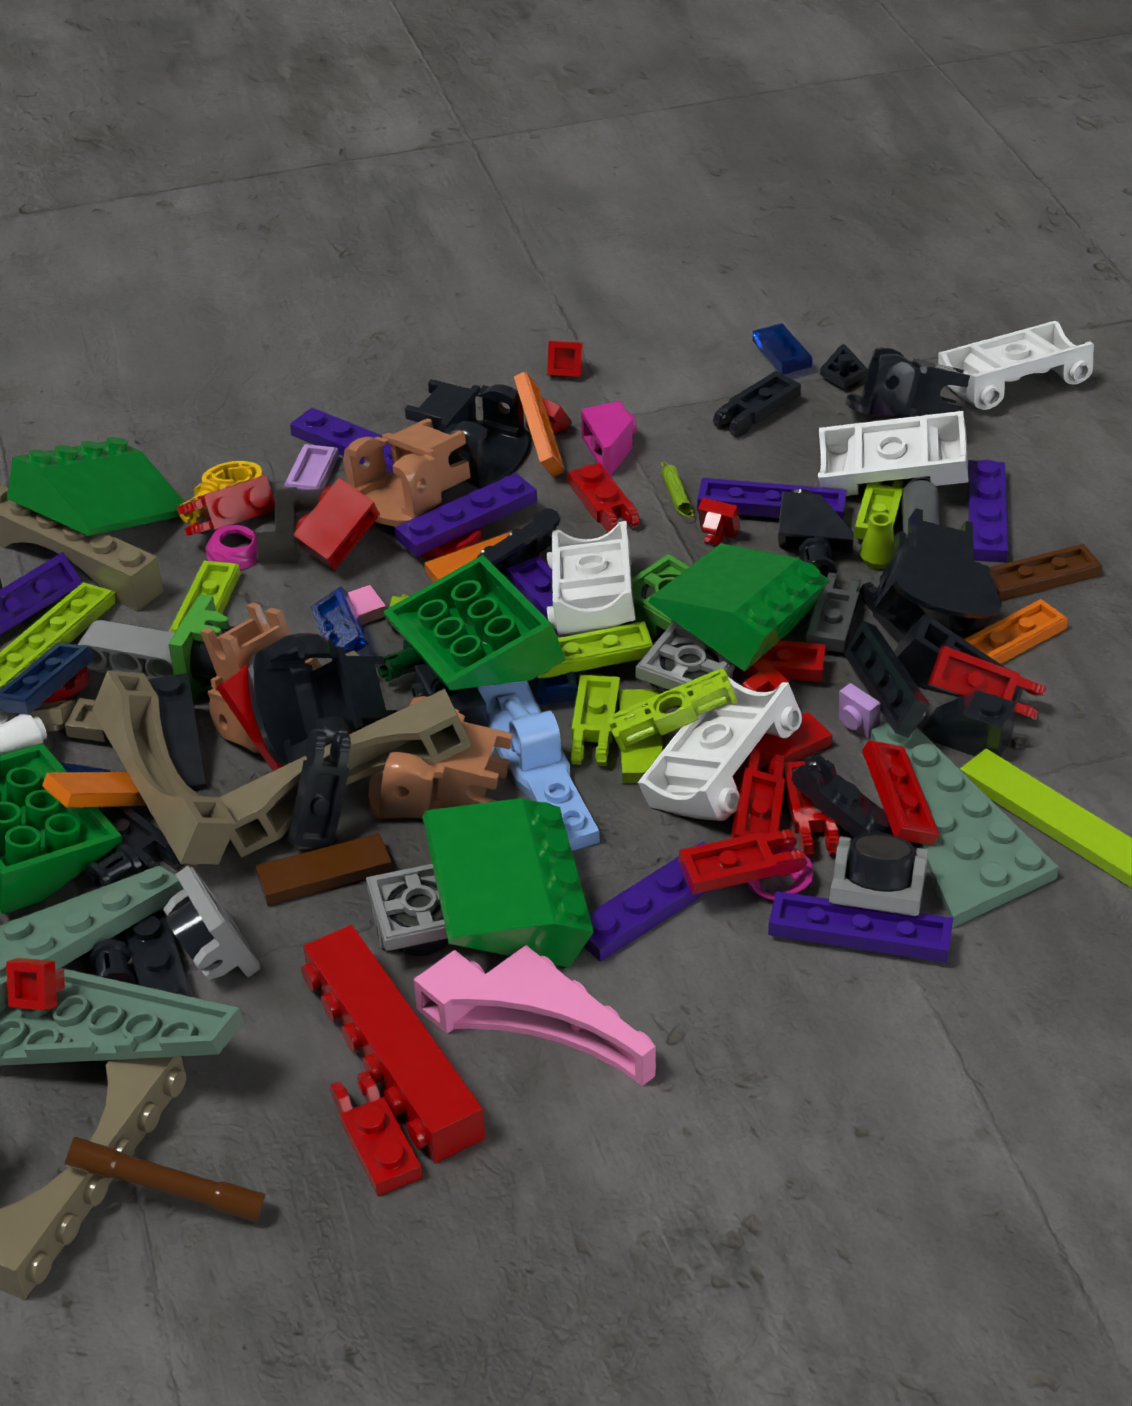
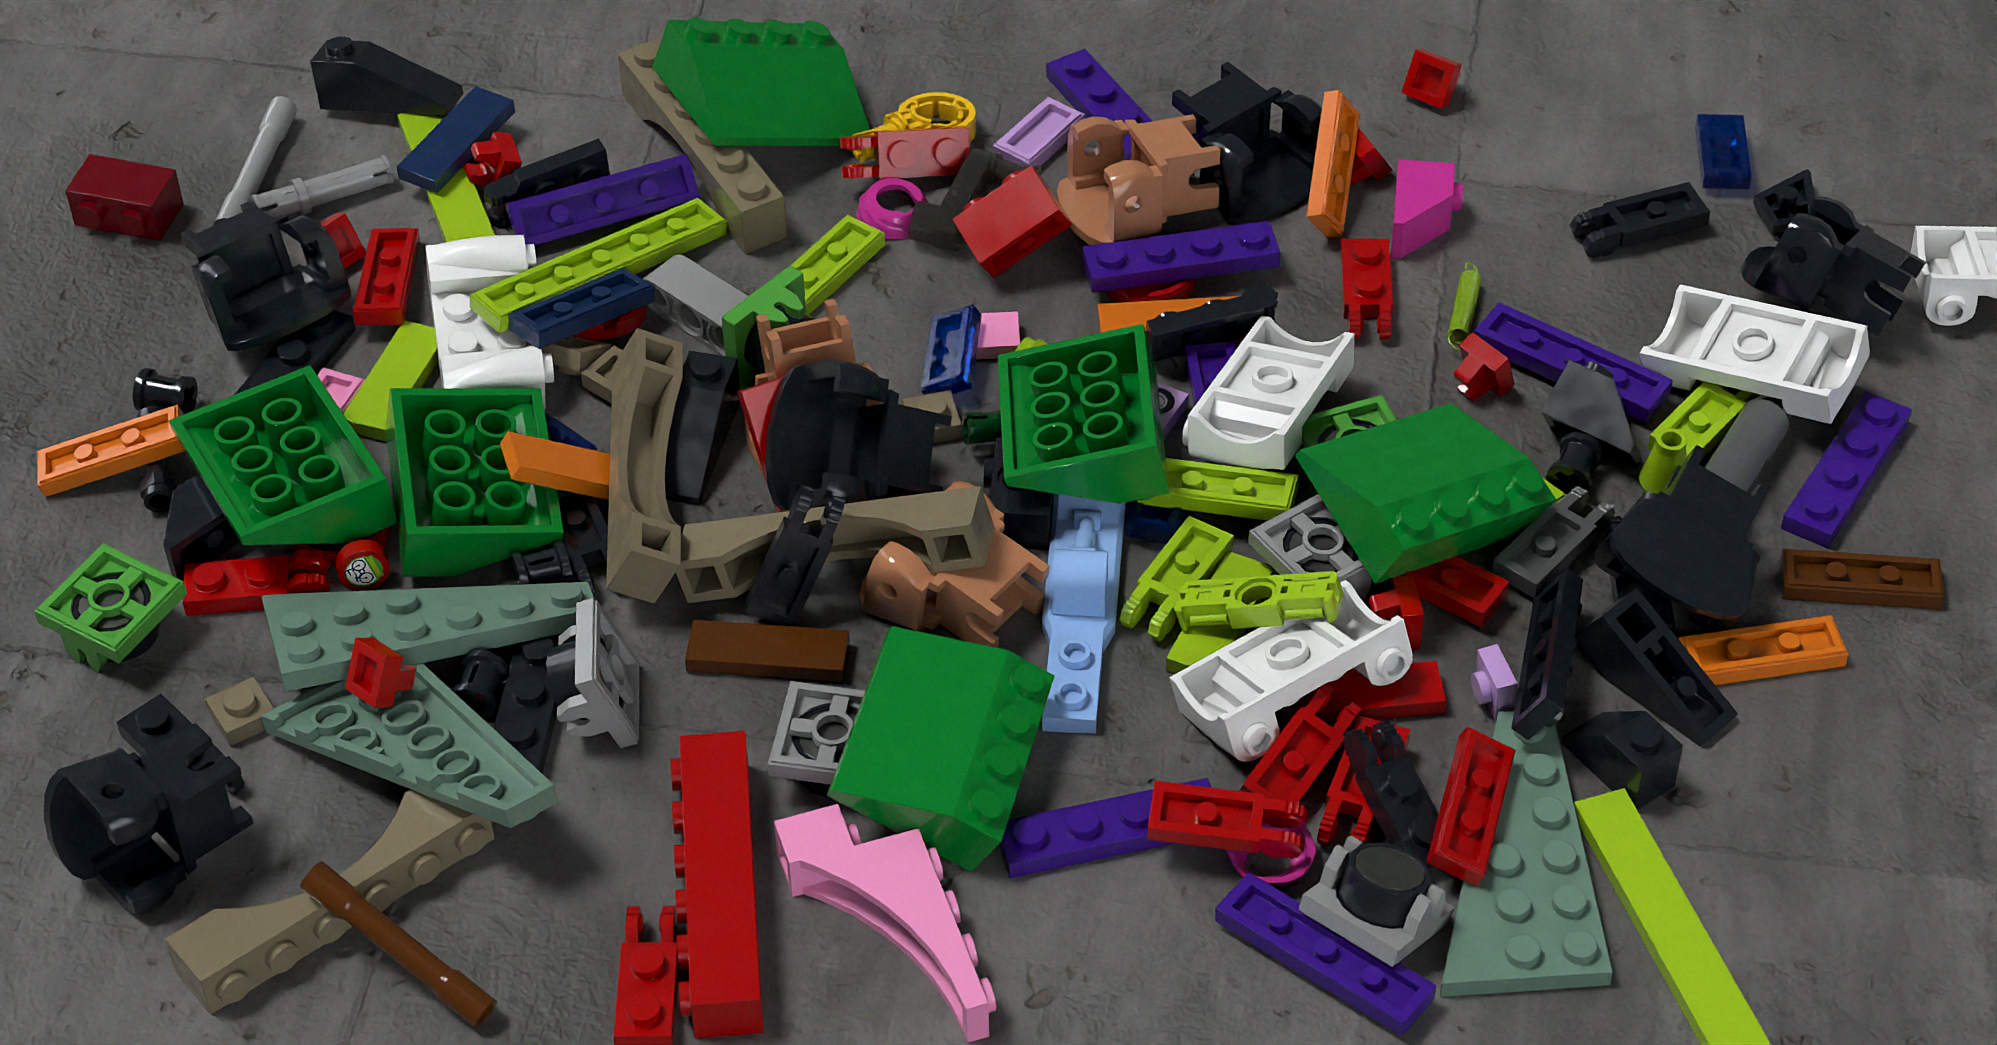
camera: 25 degrees right, 5 degrees up
red hinge [928,646,1047,720] -> none

